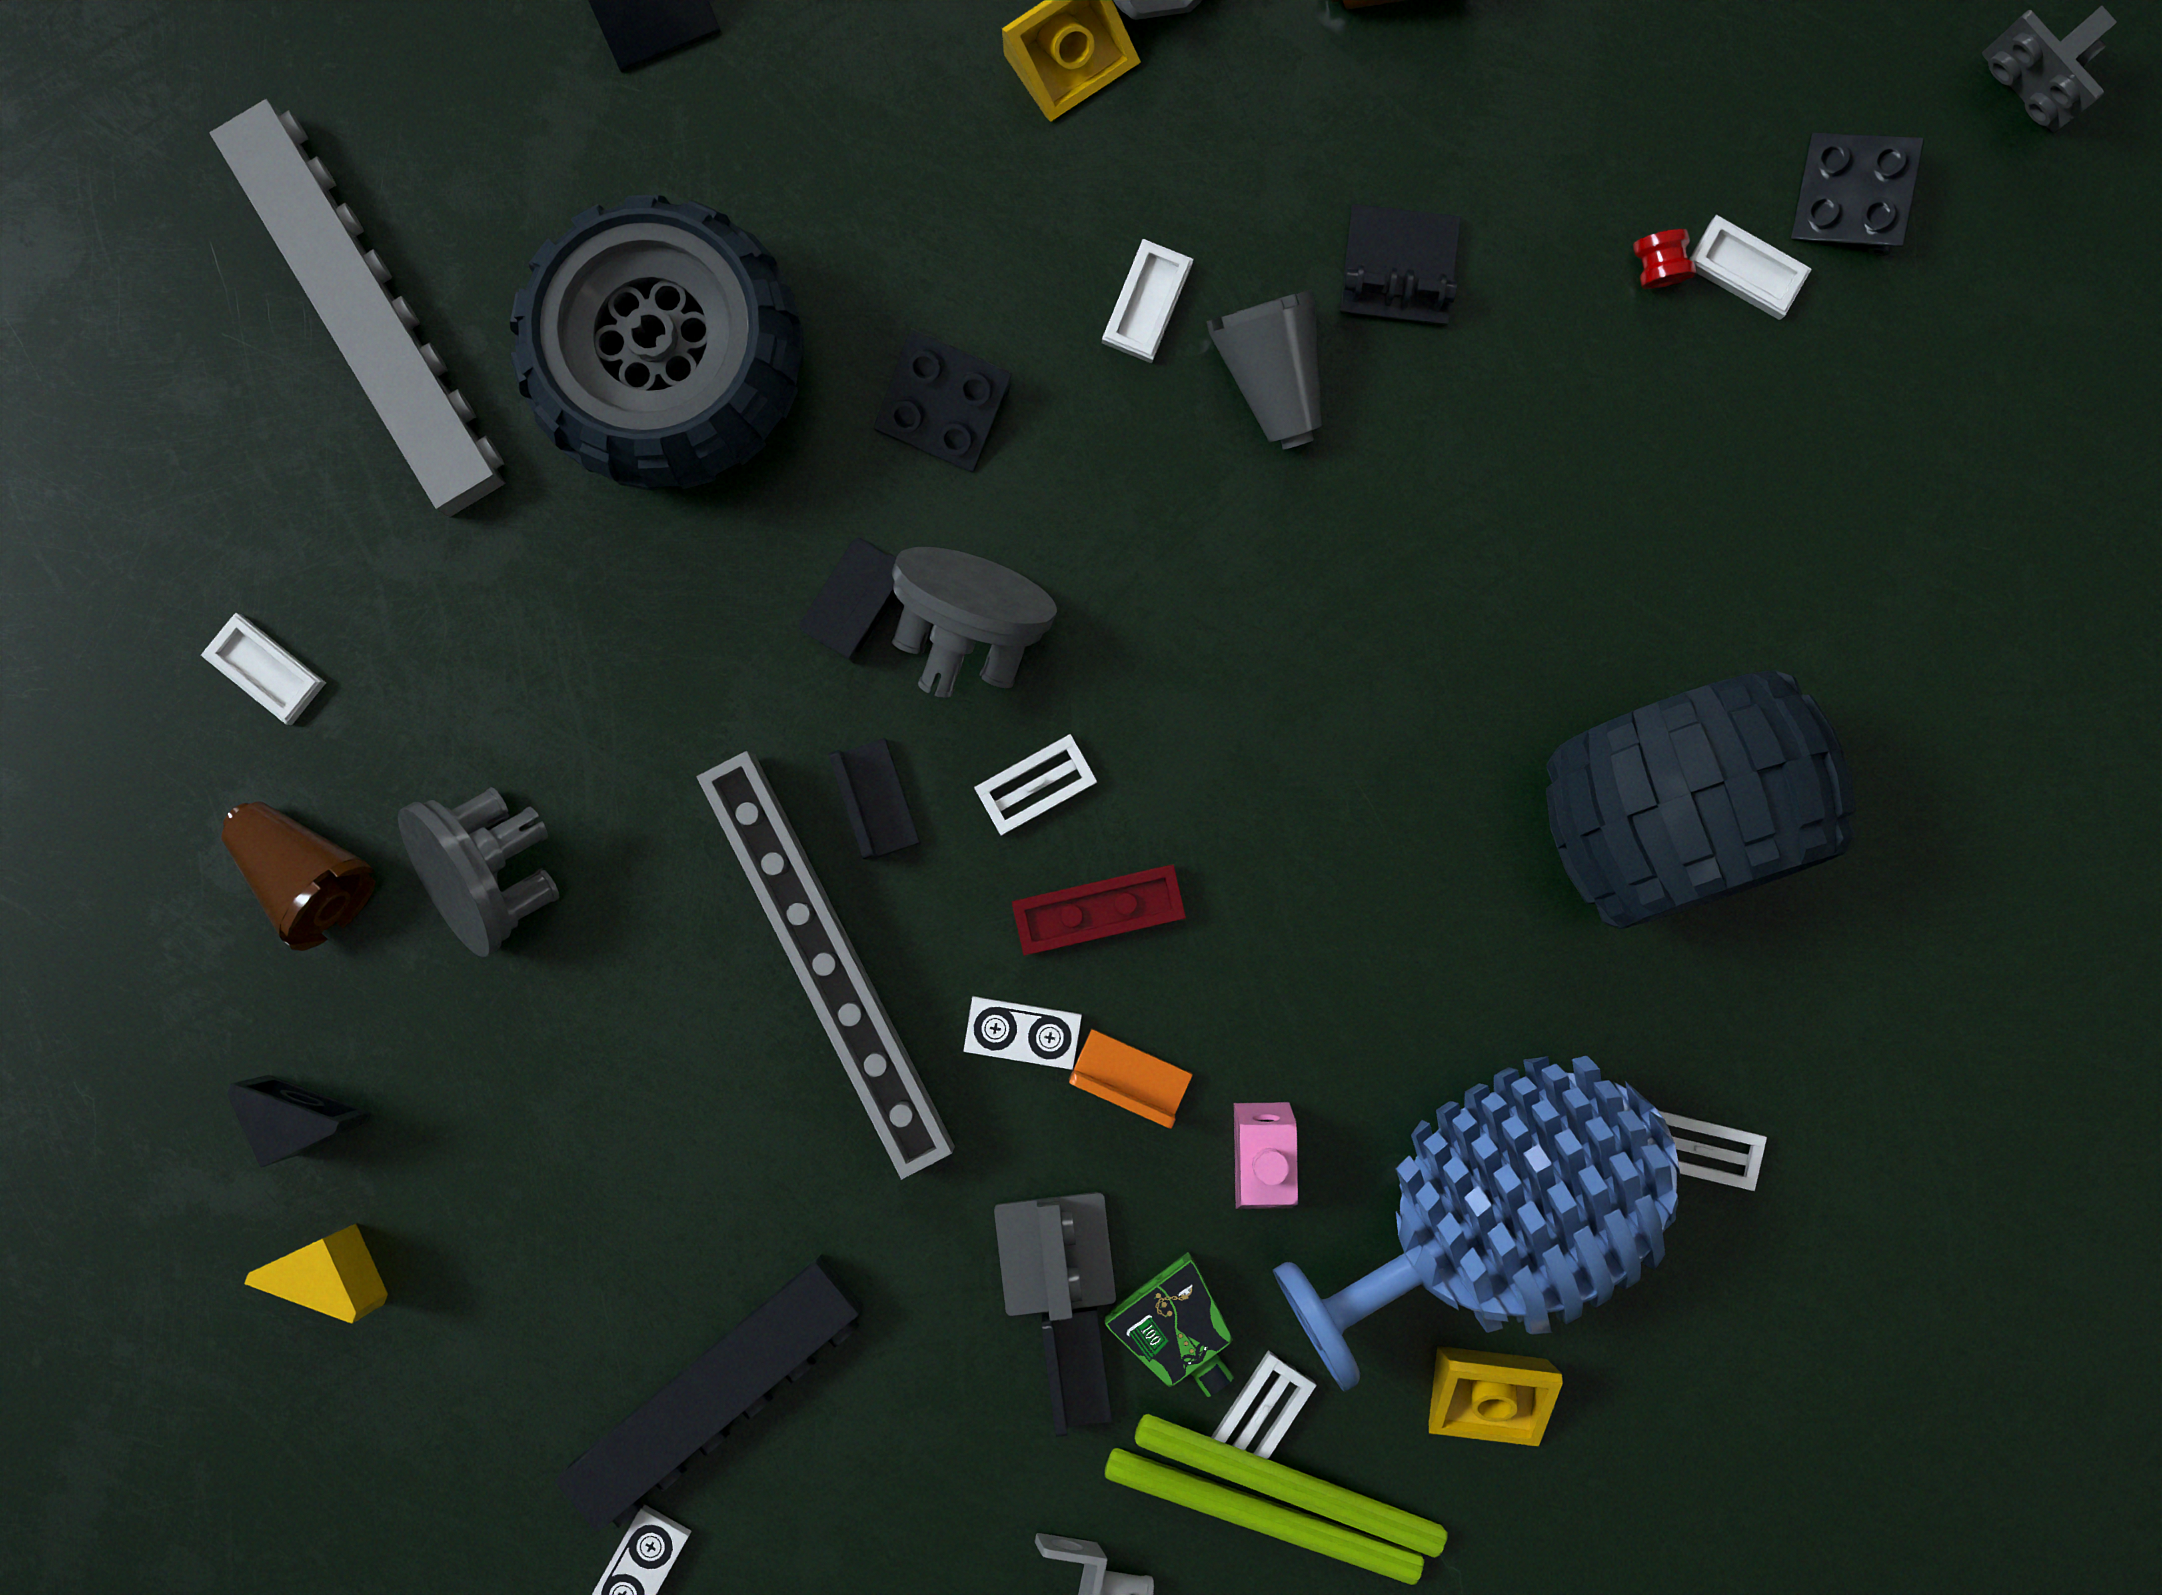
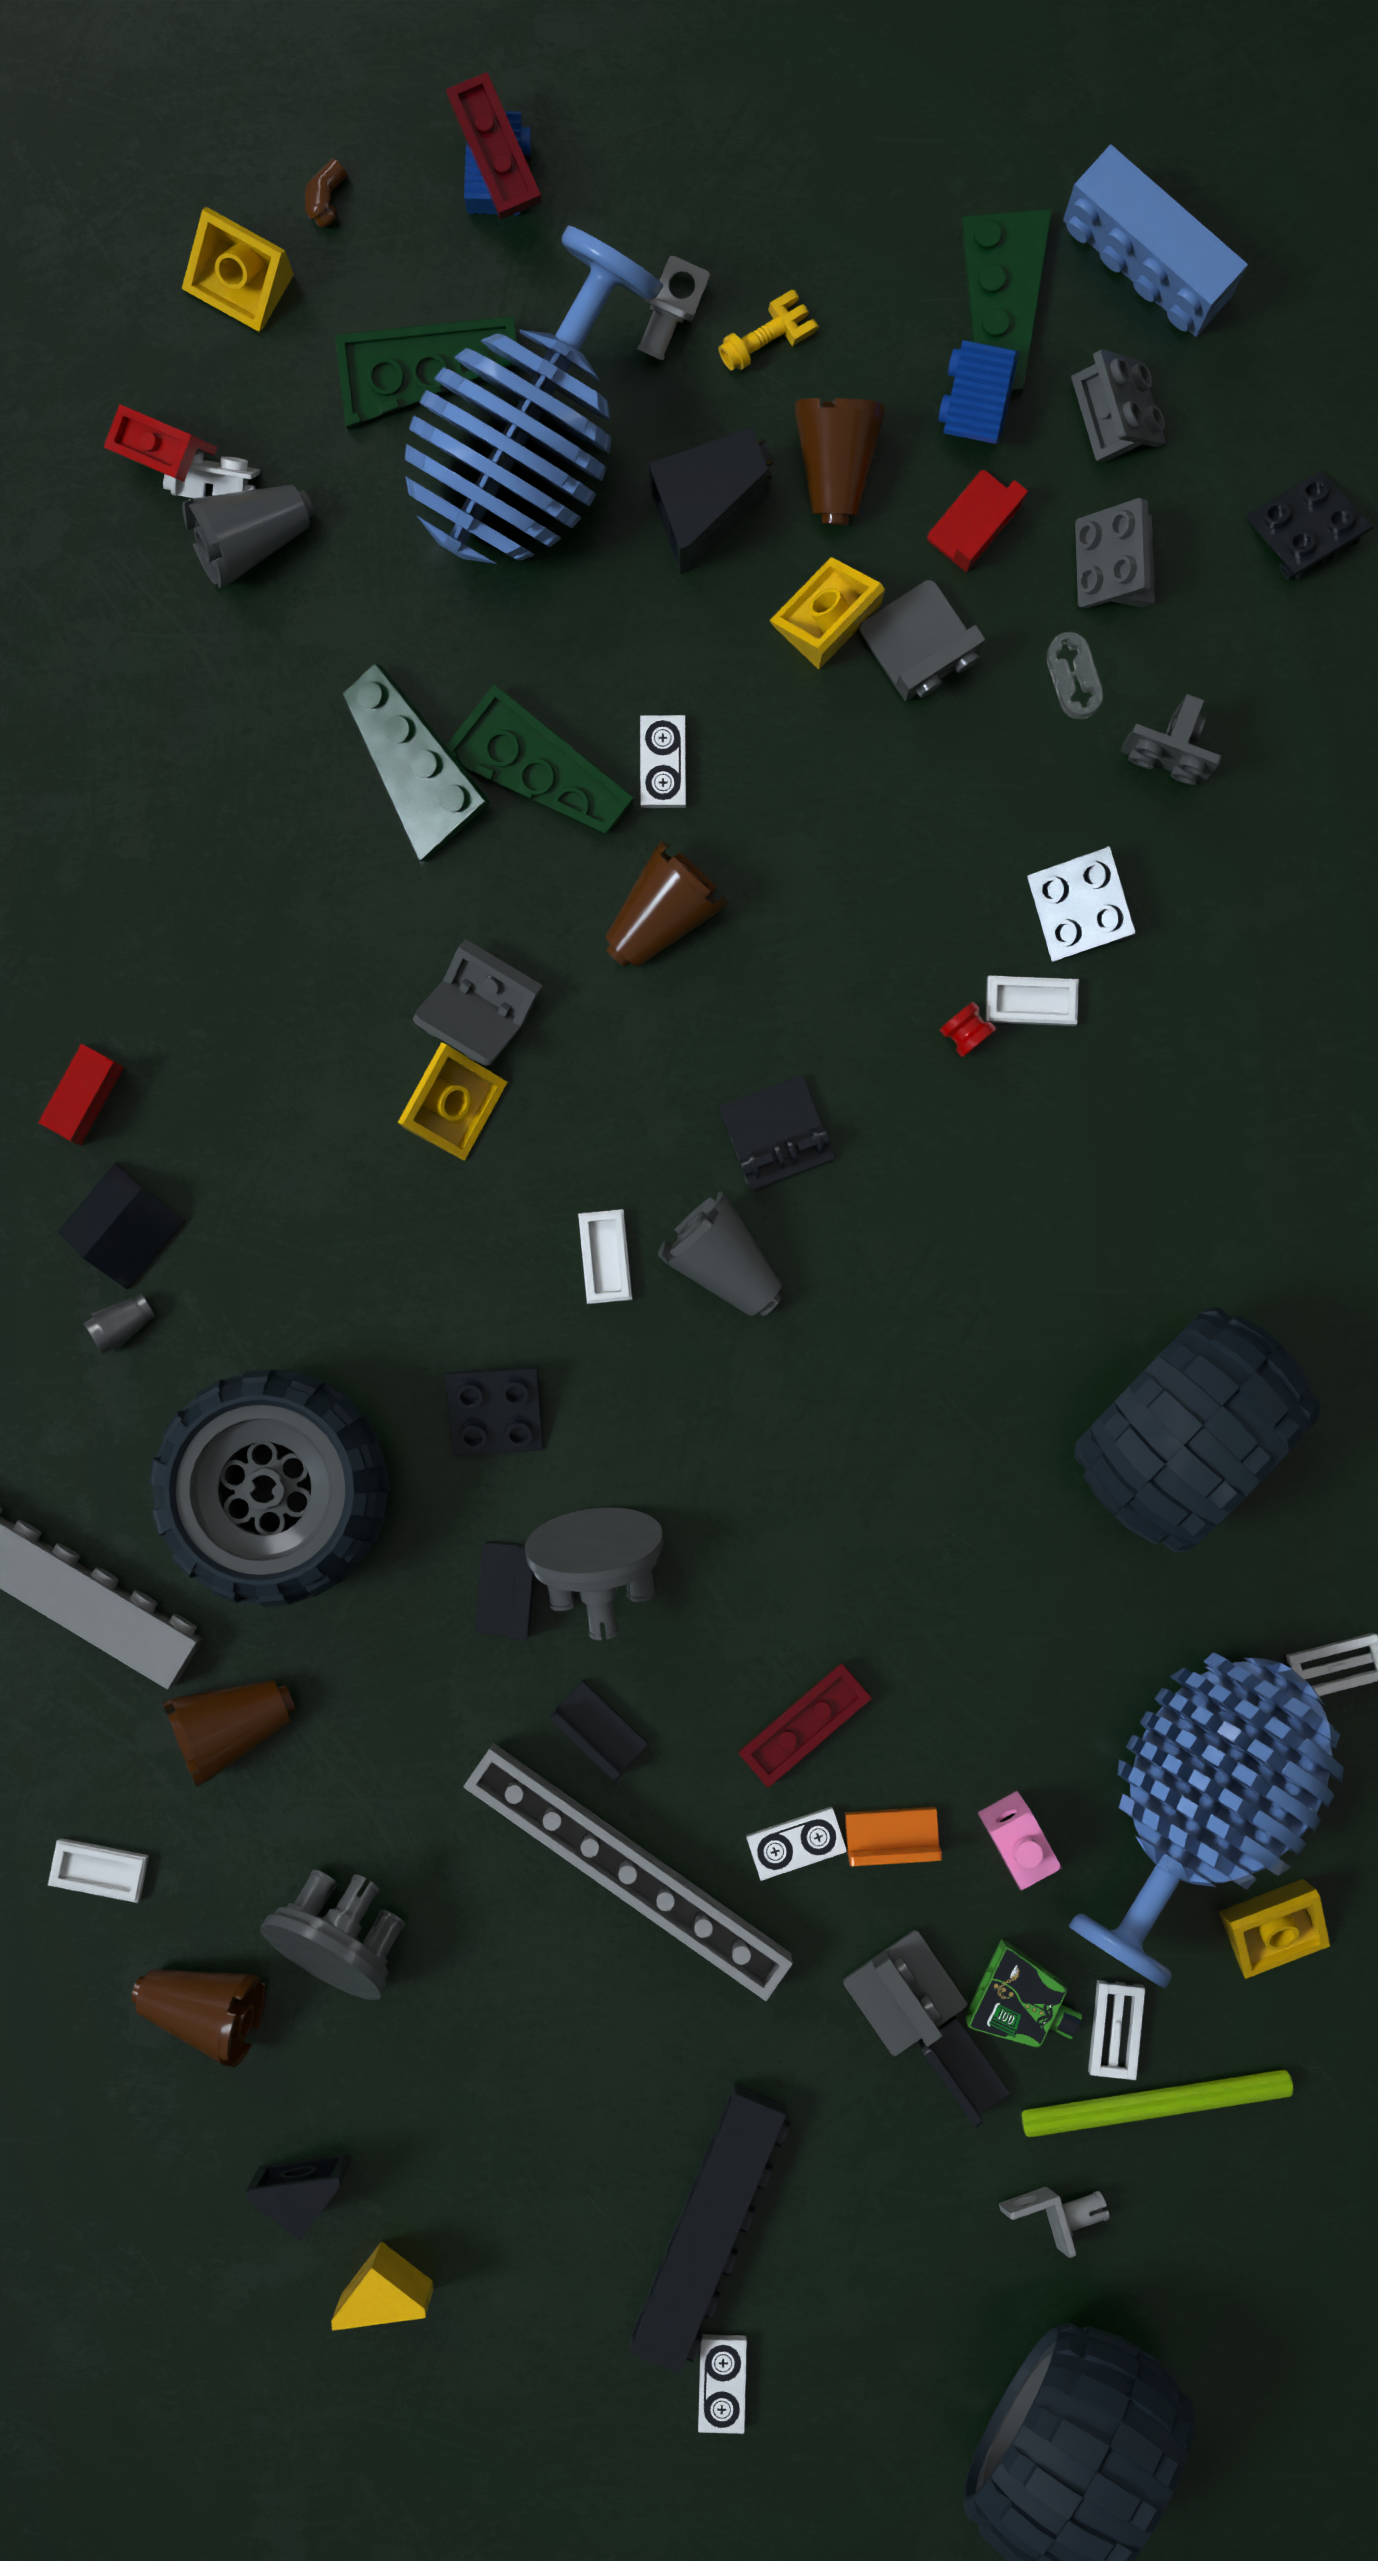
camera: 25 degrees left, 0 degrees up
white tile [974,734,1097,836] -> none
lime axle [1135,1414,1447,1557] -> none
none -> flat silver cone [84,1294,155,1354]
none -> reddish brown cone [162,1680,296,1787]

